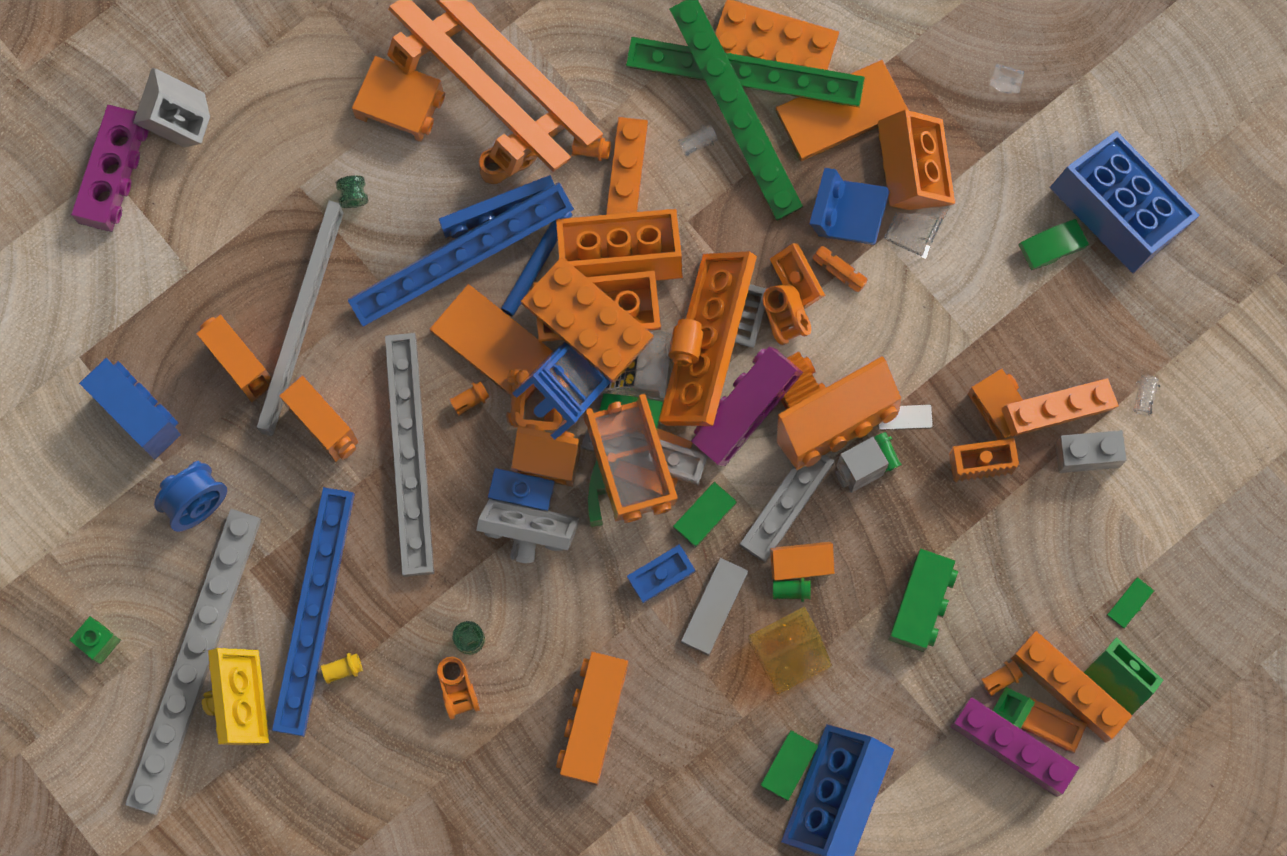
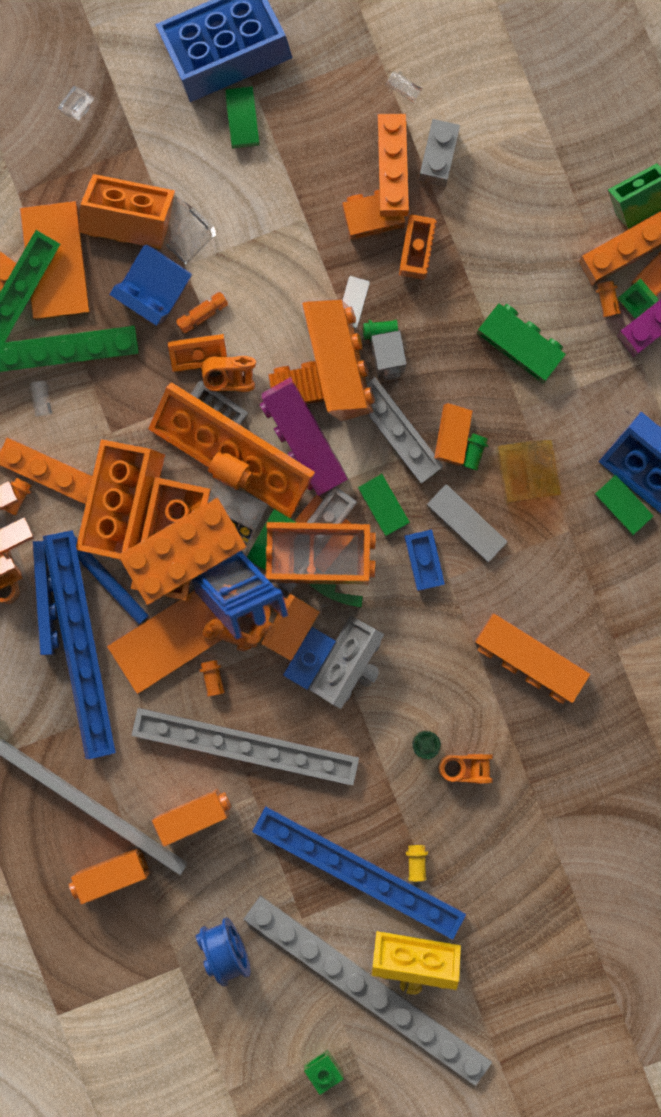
camera: 70 degrees left, 10 degrees up
blue brick [79,358,181,460] -> none
green window [1107,577,1155,629] -> none

